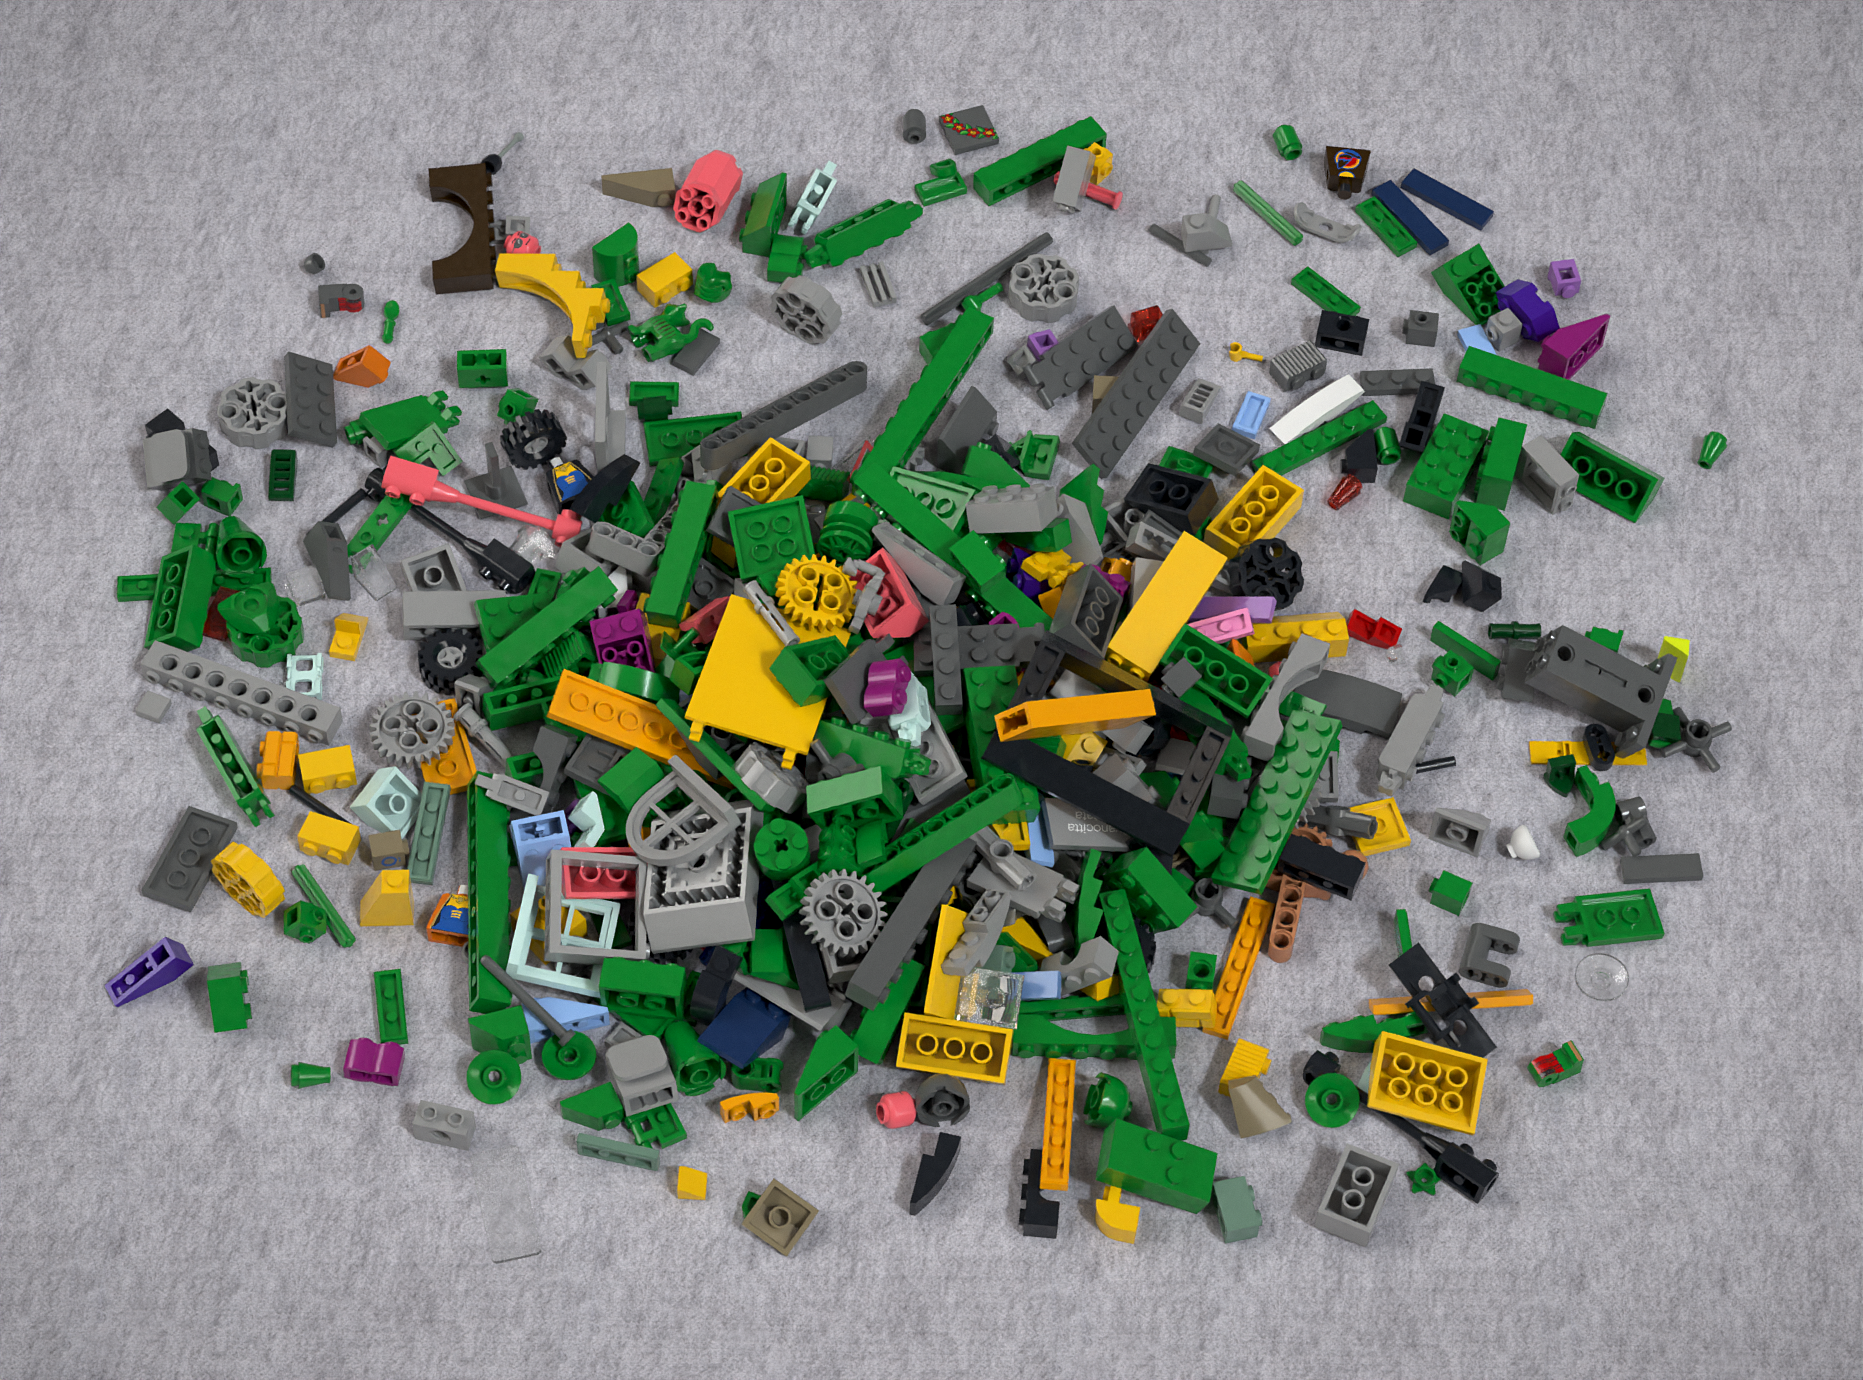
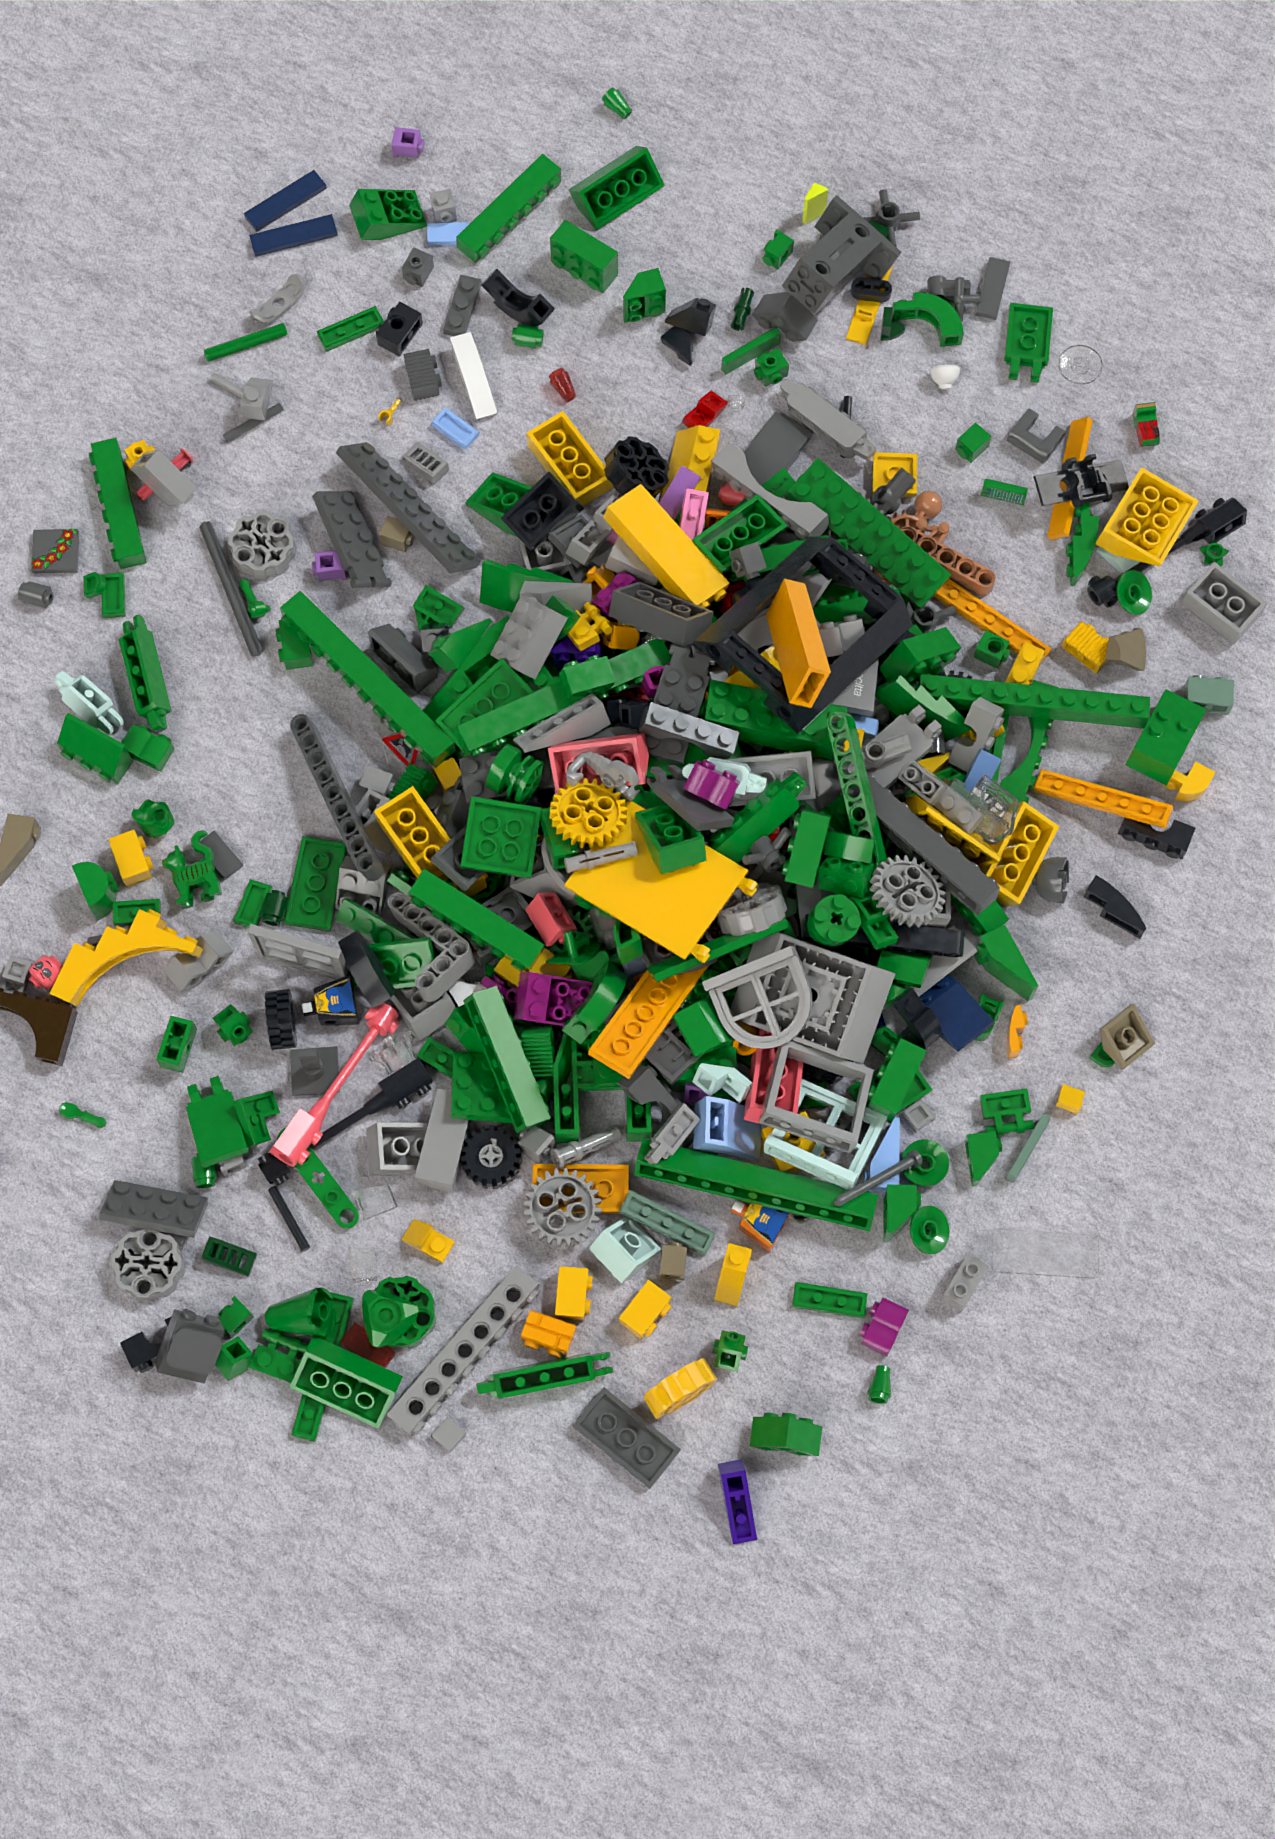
camera: 70 degrees left, 15 degrees up
light aqua piece [286,653,324,700] -> none
black bar [289,785,352,824] -> none
green axle [292,864,356,948] -> none
dark grey slope [303,521,351,601] -> none
dark grey leg [318,283,365,318] -> none
orange slope [333,345,391,388] -> none
dark grey piece [592,321,629,354] -> none
light grey brick [605,1035,679,1116] -> none
green cone [665,1021,726,1096] -> none
coral brick [673,149,743,233] -> none
light grey connector [770,275,843,345] -> none
light grey tile [860,261,897,308] -> none
coral head [876,1091,918,1129] -> none
light grey plate [1007,345,1039,380] -> none
green cylinder [1083,1072,1133,1129] -> none
clear red brick [1128,305,1163,342] -> none
dark grey plate [1193,423,1260,477] -> none
green plate [1252,400,1387,476] -> none
green brick [1272,125,1302,161] -> none
black brick [1277,833,1366,901] -> none
dark brown torso [1324,146,1371,200] -> none
black slope [1340,429,1378,483] -> none
green tile [1355,196,1418,257] -> none
green brick [1403,413,1489,520] -> none
light grey slope [1428,808,1491,857] -> none
dark purple brick [1496,279,1560,342] -> none
light grey window [1515,435,1579,515] -> none
magenta slope [1537,313,1610,380] -> none

